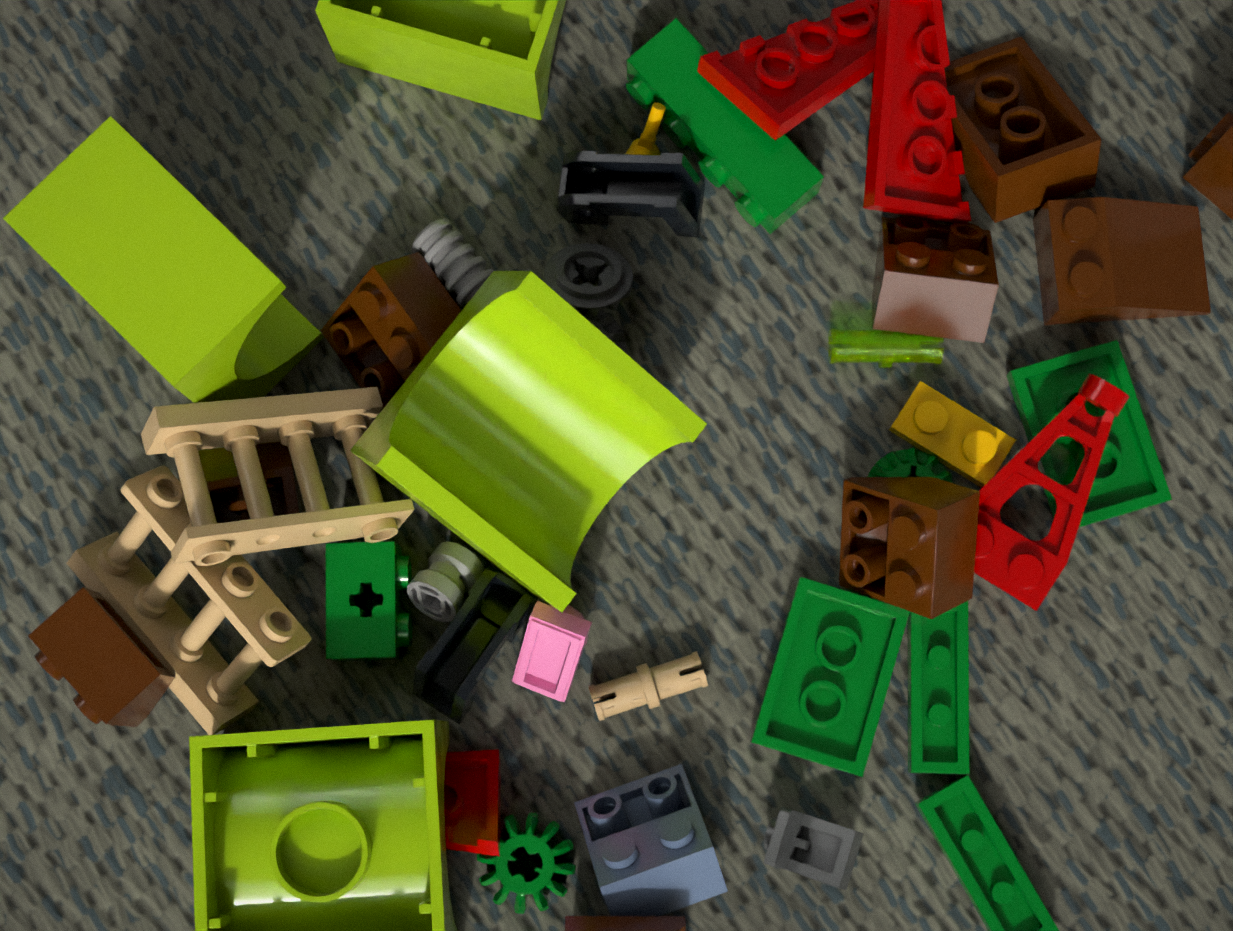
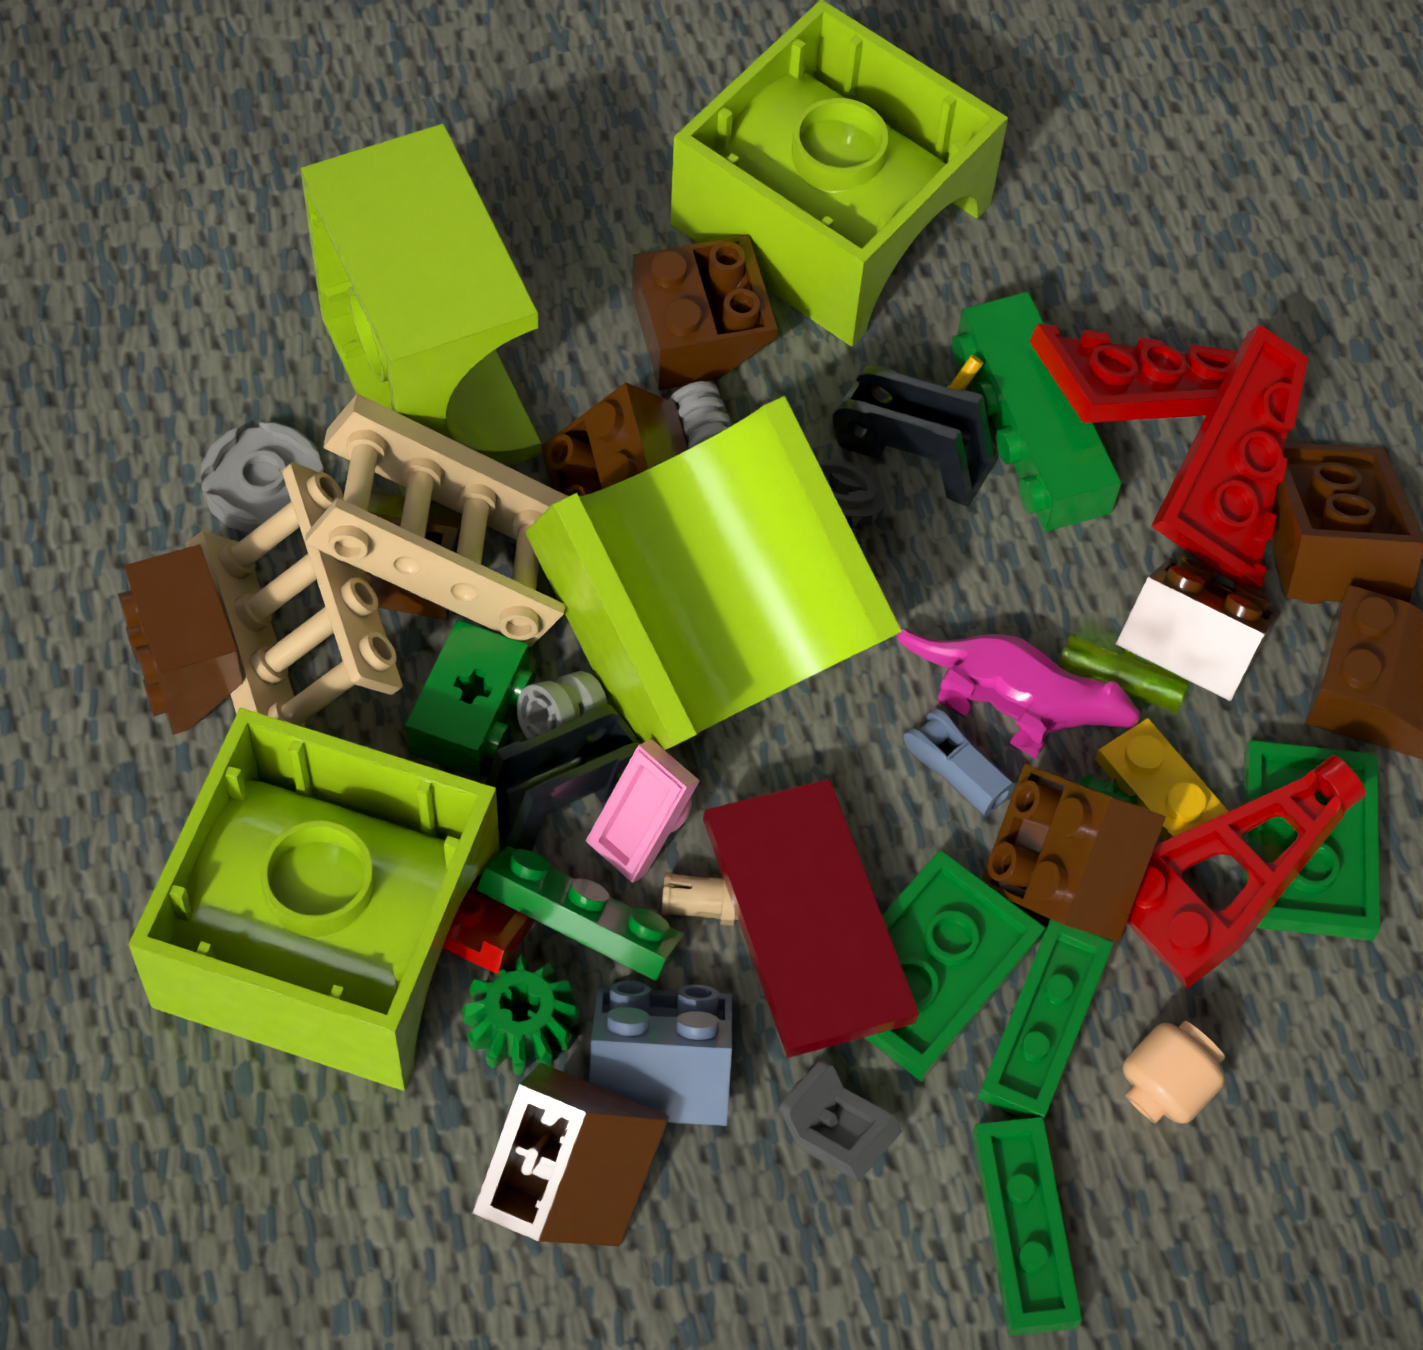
camera: 15 degrees right, 20 degrees down
none -> light grey tile [201,422,324,534]
none -> green plate [477,846,684,981]
none -> reddish brown slope [632,235,778,390]
none -> dark red tile [703,779,919,1058]
none -> dark pink animal [896,629,1140,759]
none -> sand blue bar [903,709,1015,817]
none -> light nougat head [1122,1021,1225,1124]

